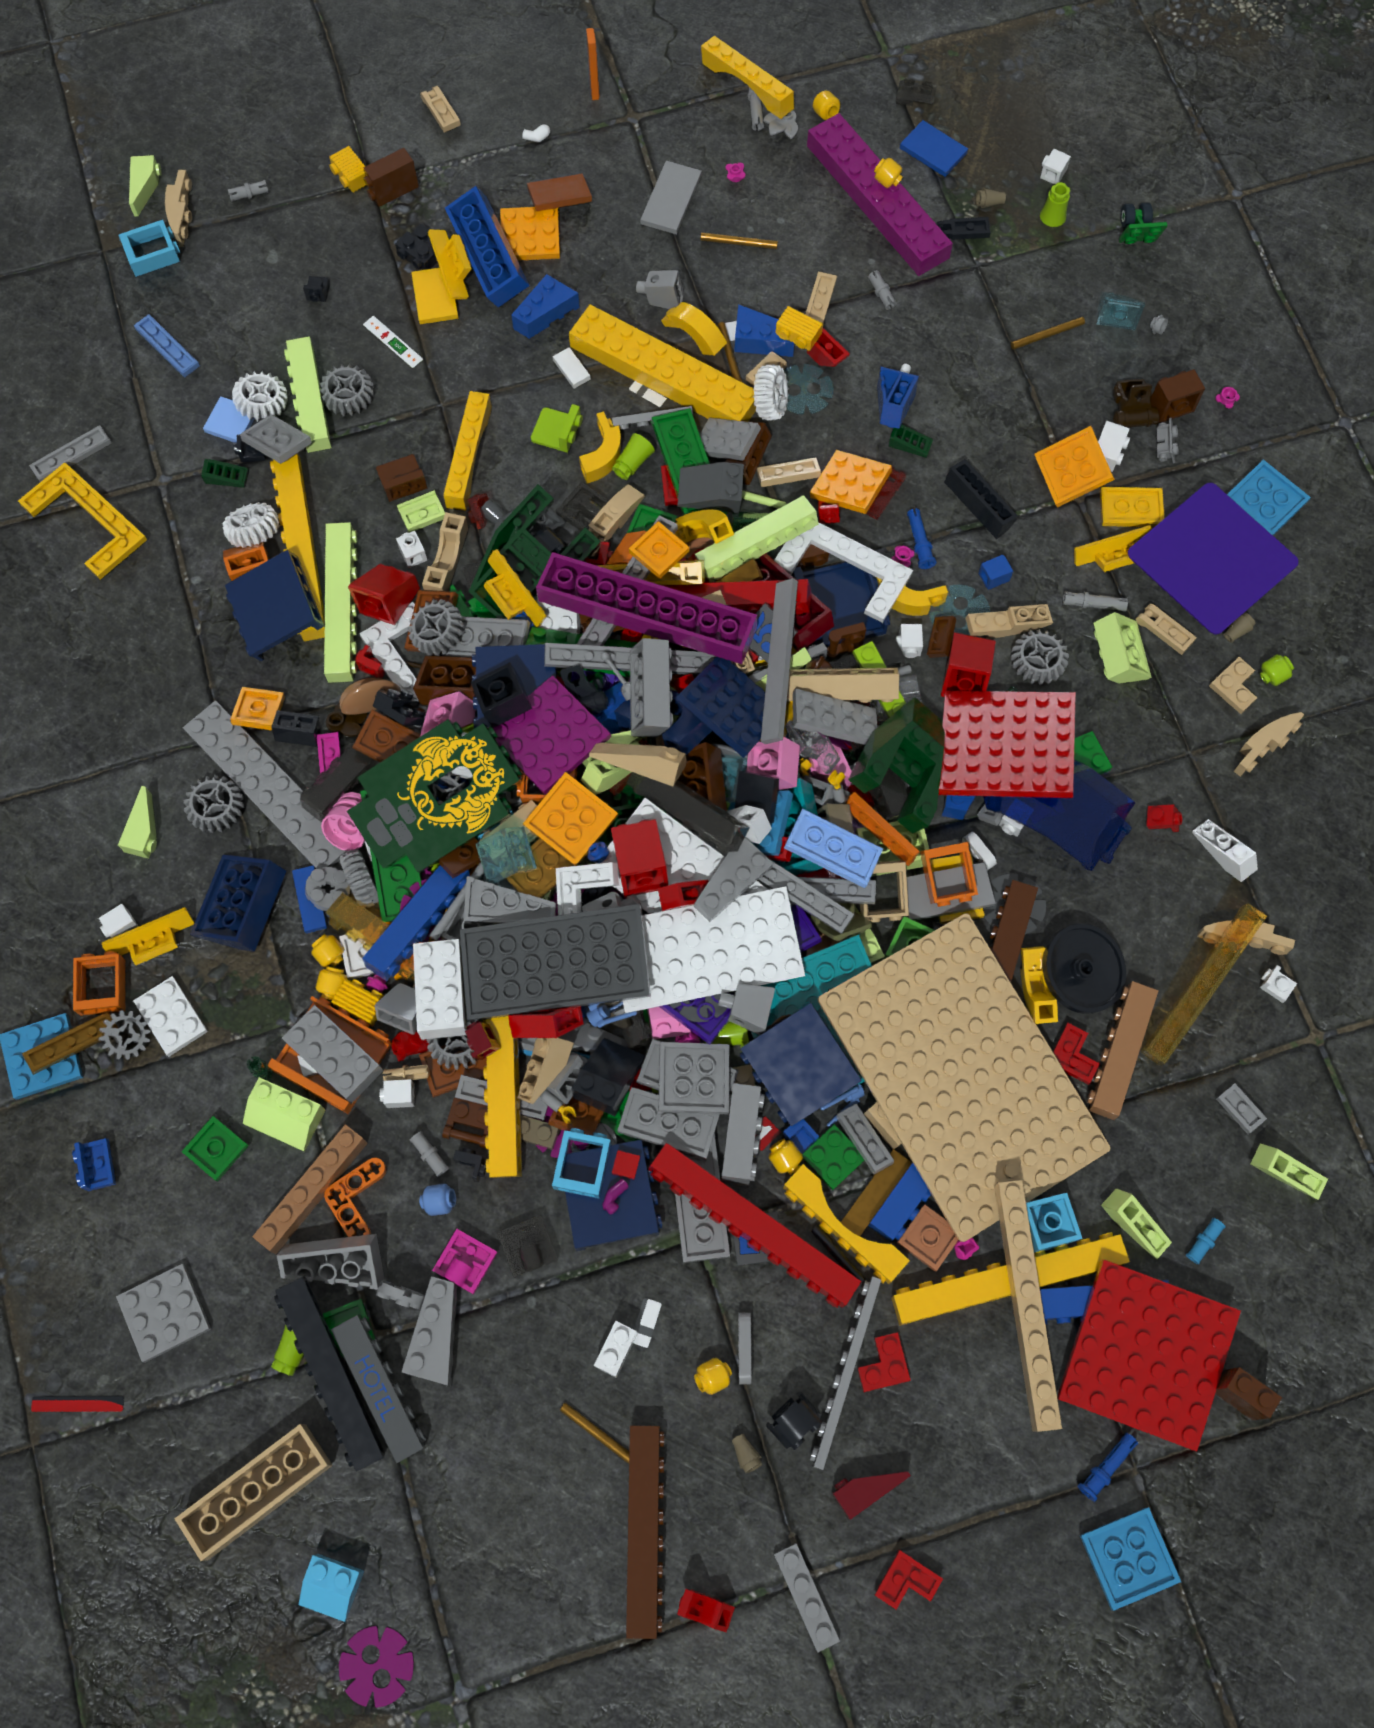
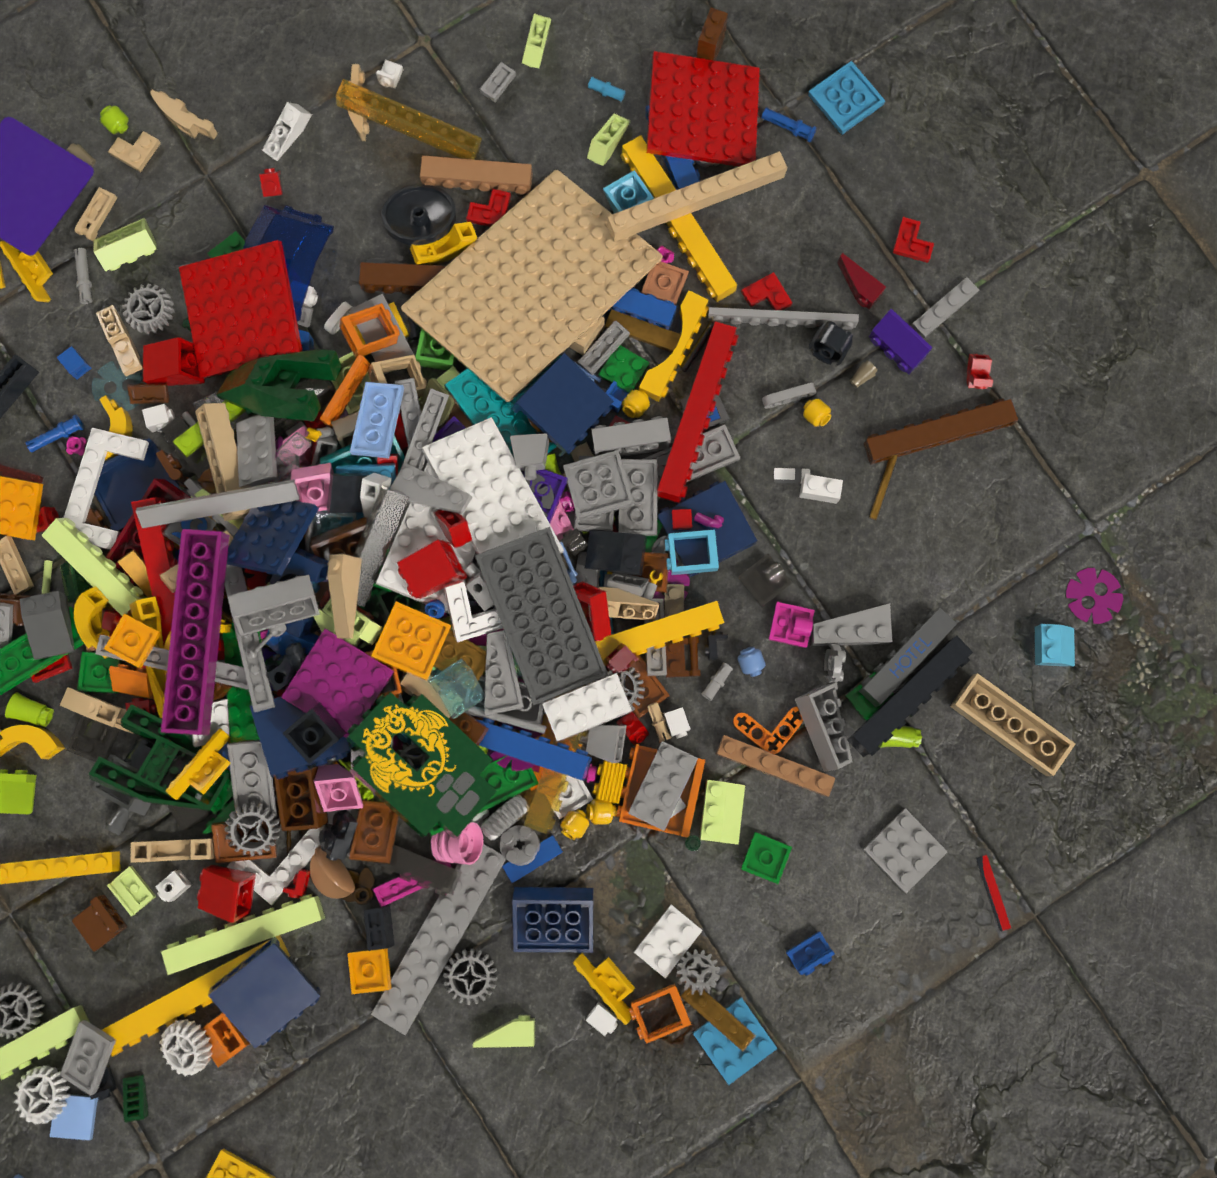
camera: 105 degrees left, 10 degrees up
clear red bracket [467,493,489,530] -> none
none -> red bracket [101,610,122,637]
none -> dark purple slope [869,309,933,374]

